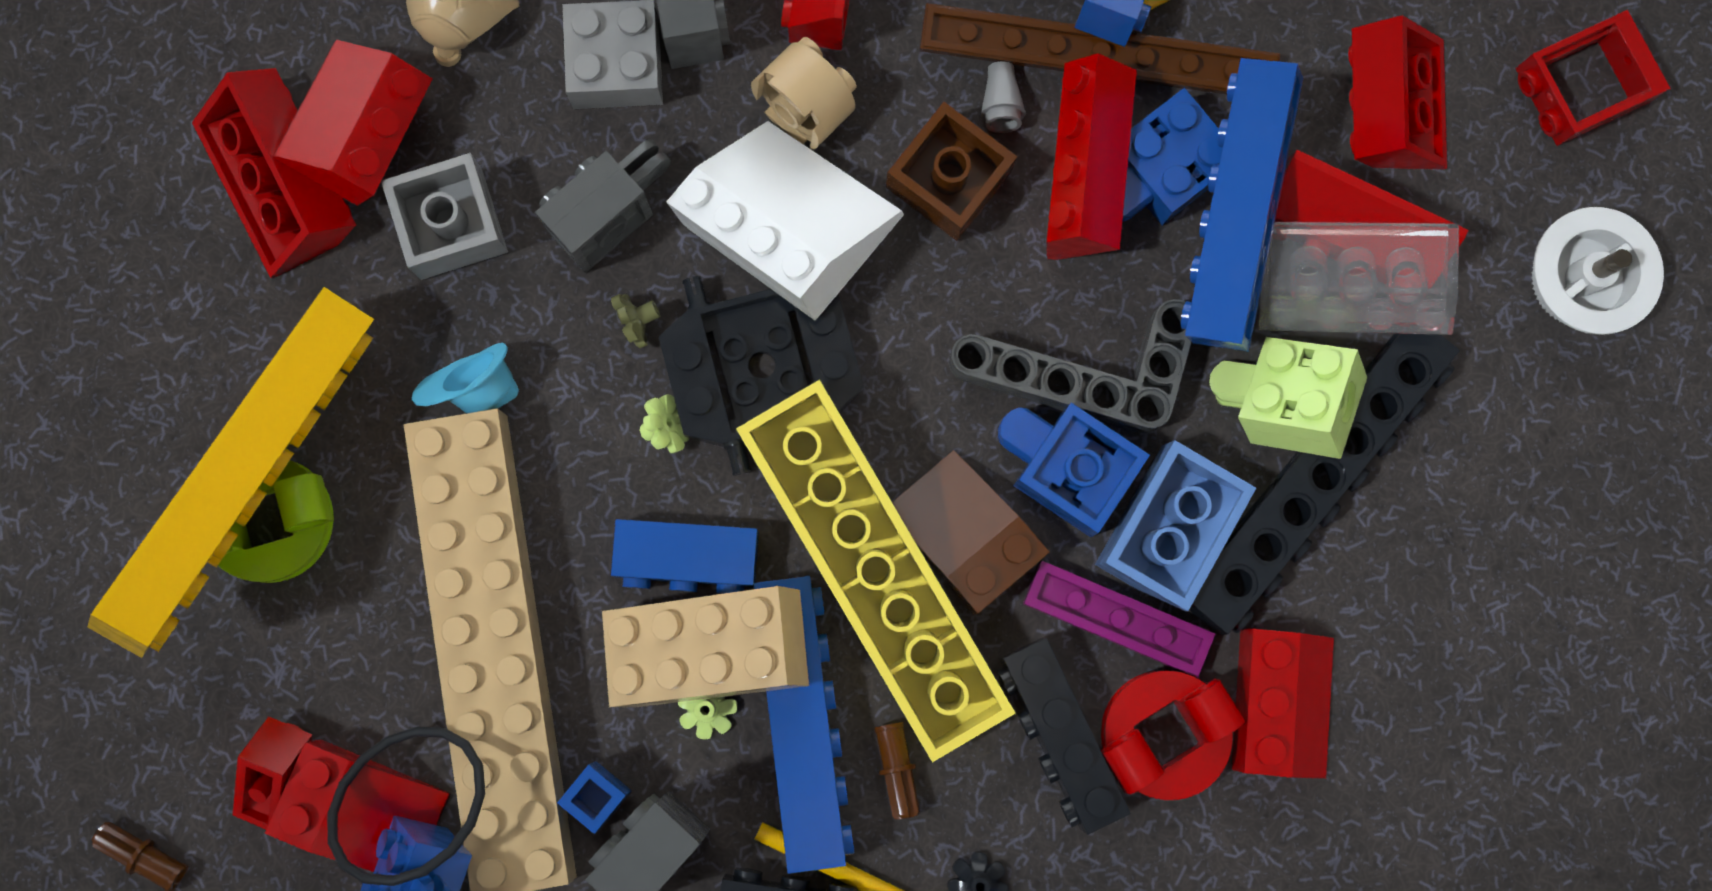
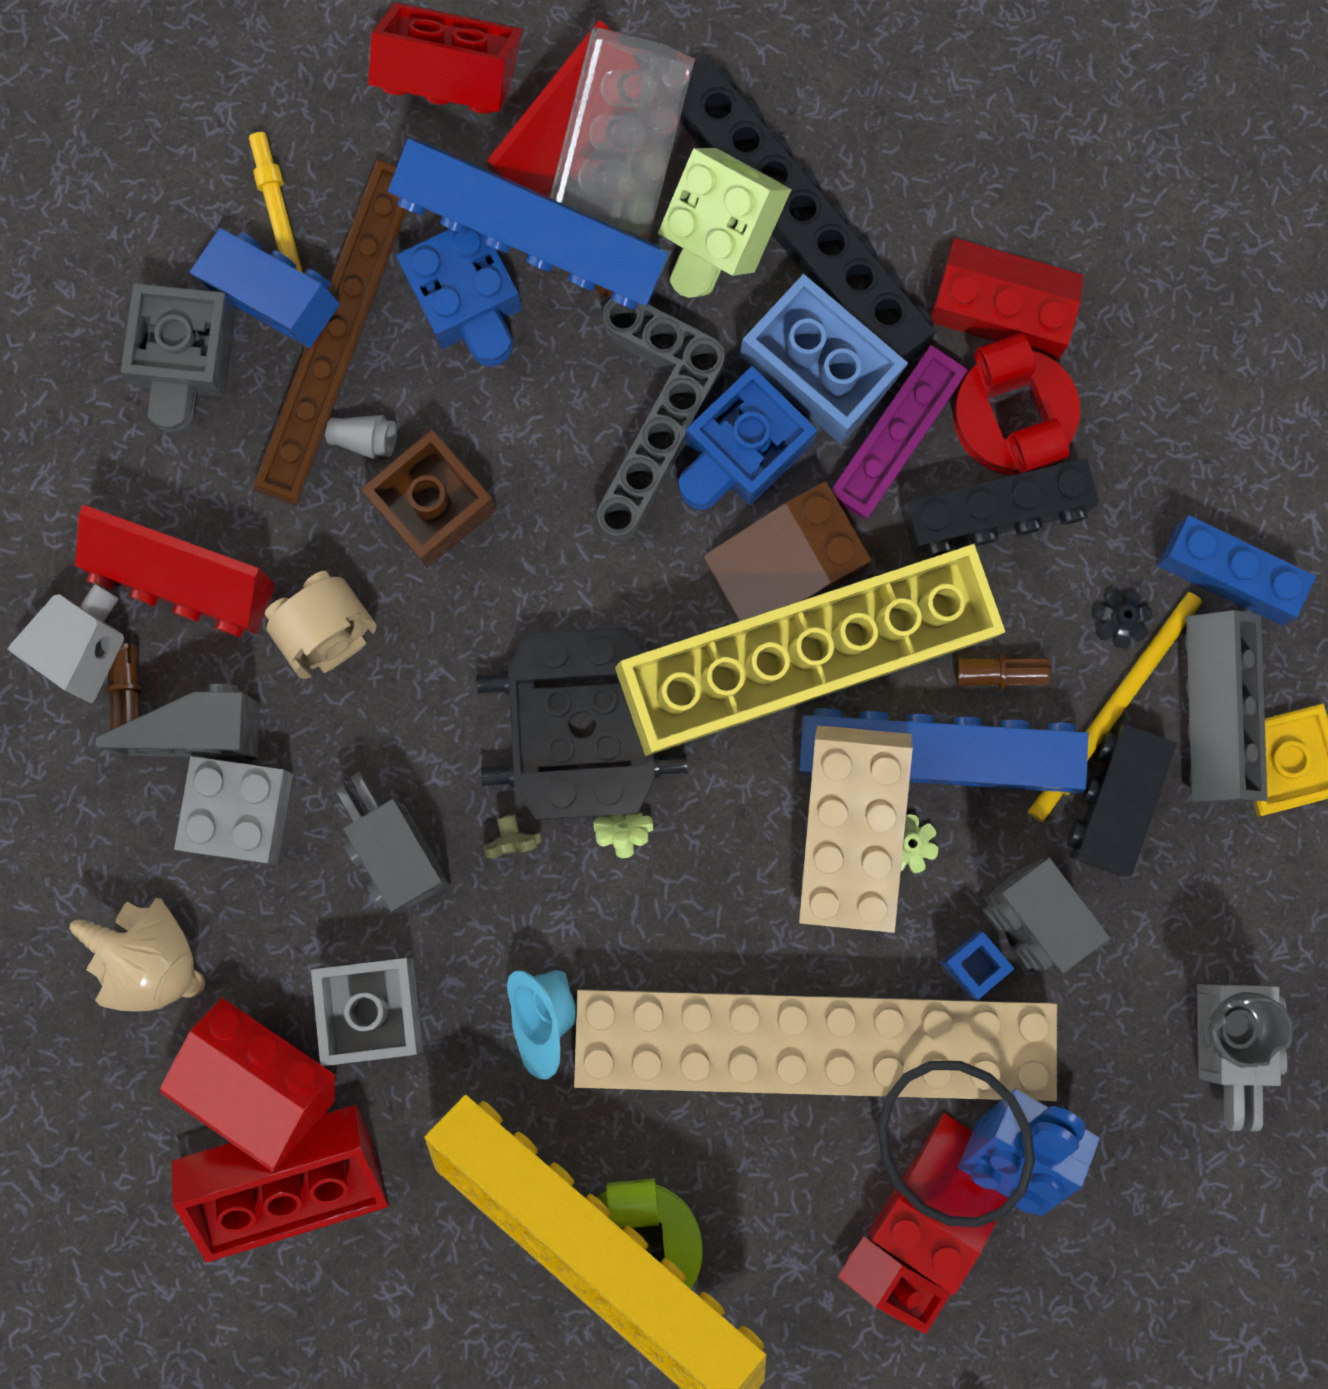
camera: 70 degrees left, 0 degrees up
blue brick [611,519,759,594] -> none
white slope [666,121,904,321] -> none
red slope [1046,53,1137,260] -> none

